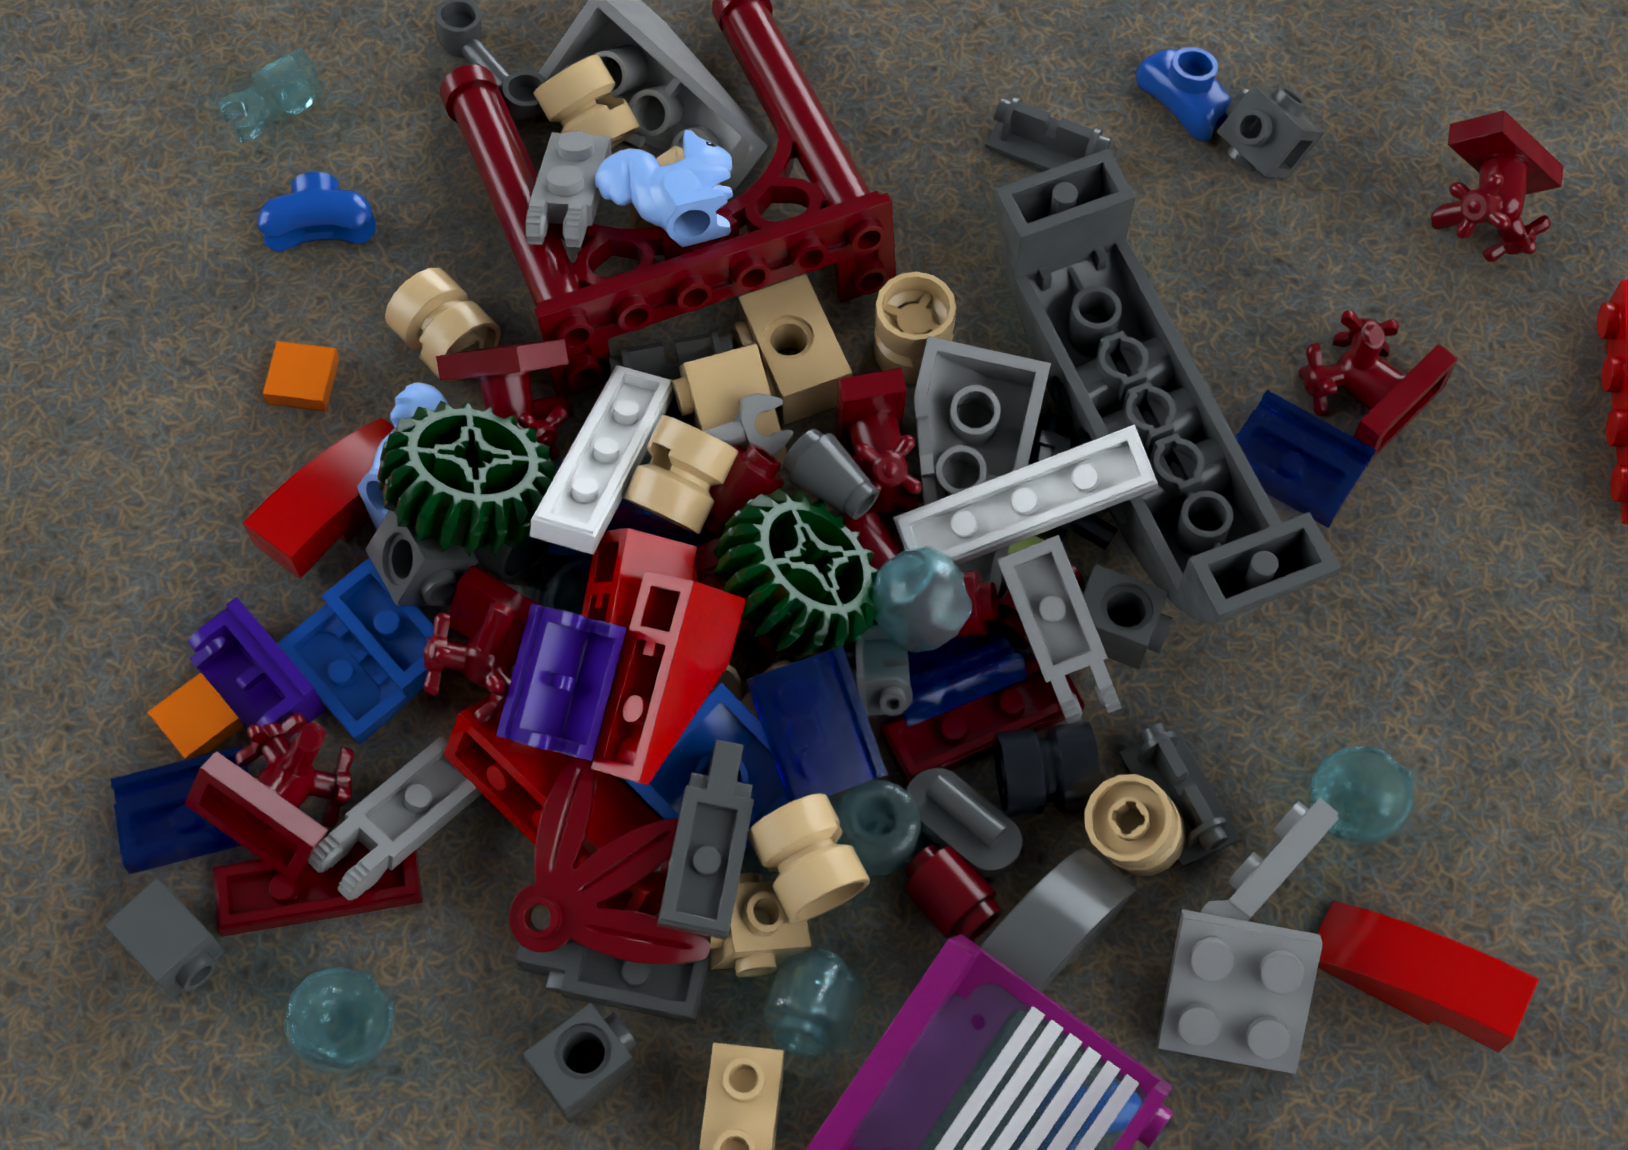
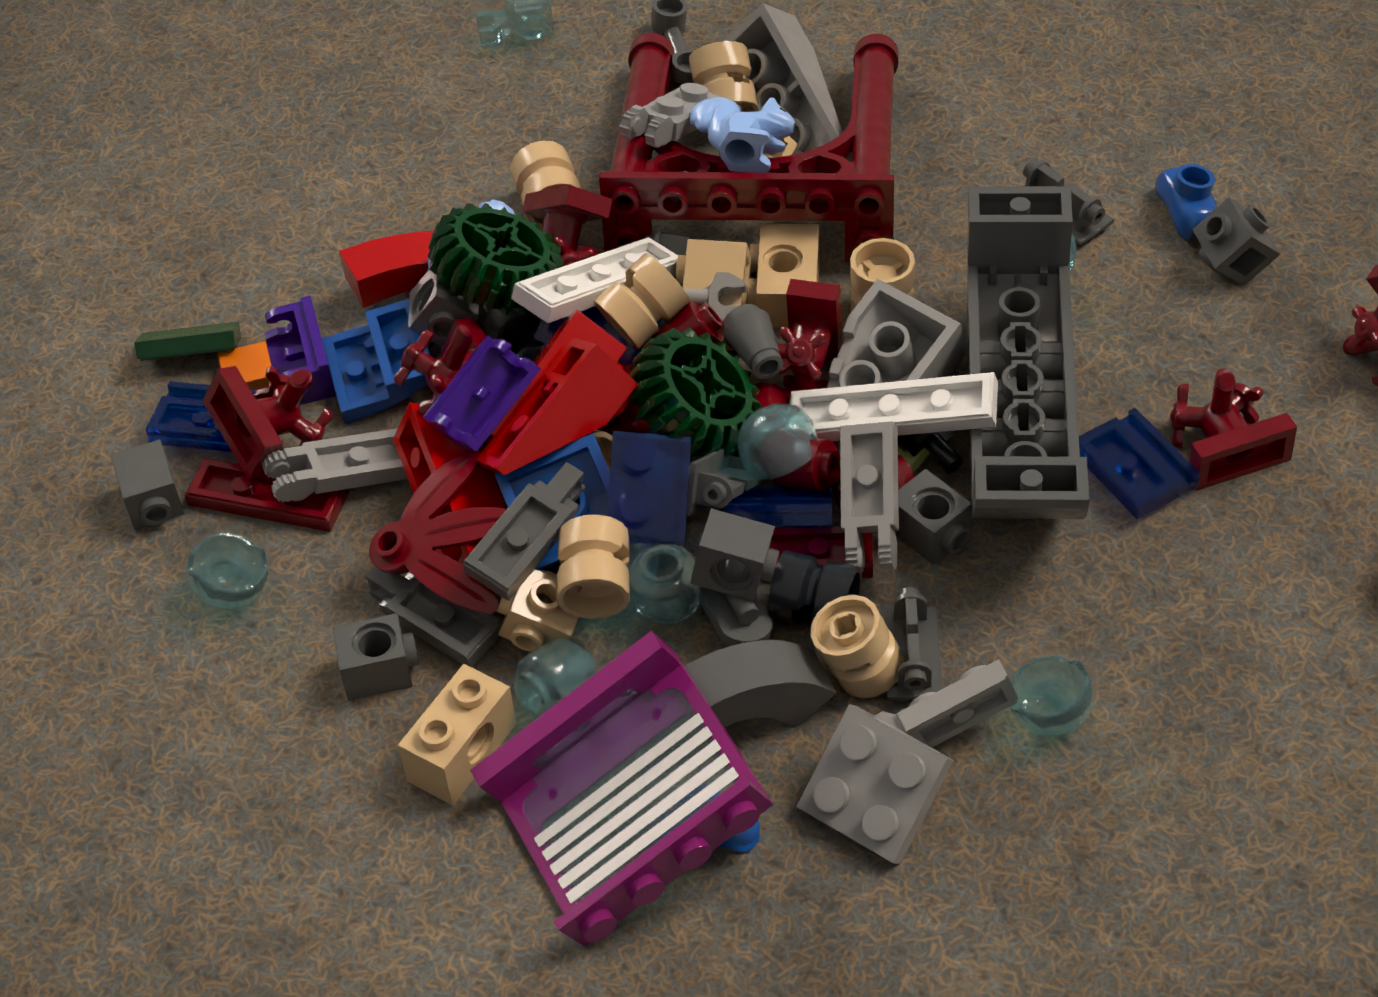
camera: 30 degrees right, 15 degrees down
blue piece [257,172,376,251] -> none
orange tile [263,341,340,411] -> none
dark red brick [903,845,1003,942] -> none
red slope [1316,900,1540,1053] -> none
none -> dark green tile [134,321,241,361]
none -> dark grey brick [690,508,779,602]

